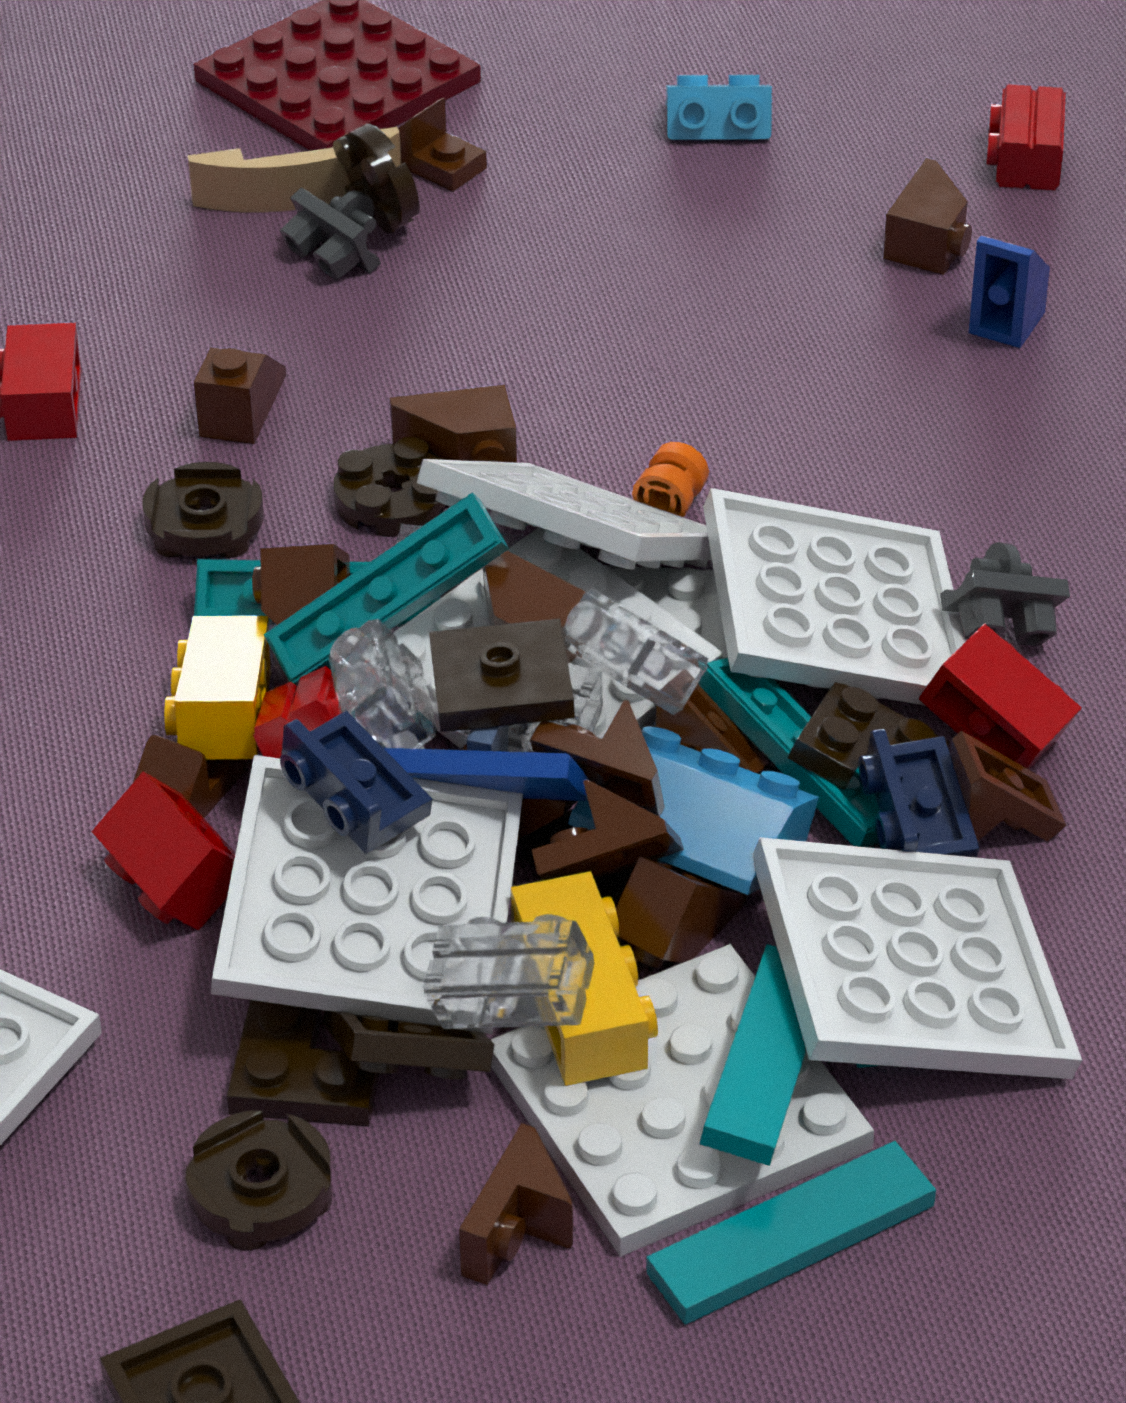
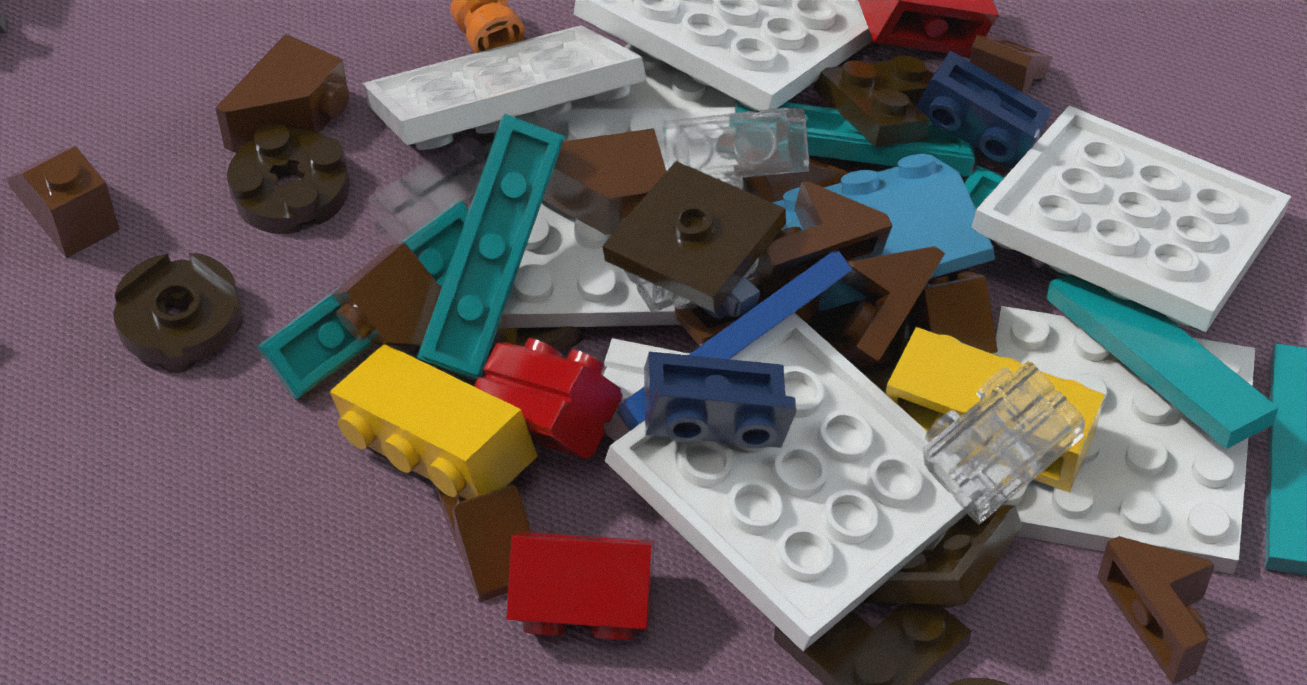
camera: 50 degrees left, 10 degrees up
clear brick [329,619,437,749] -> none

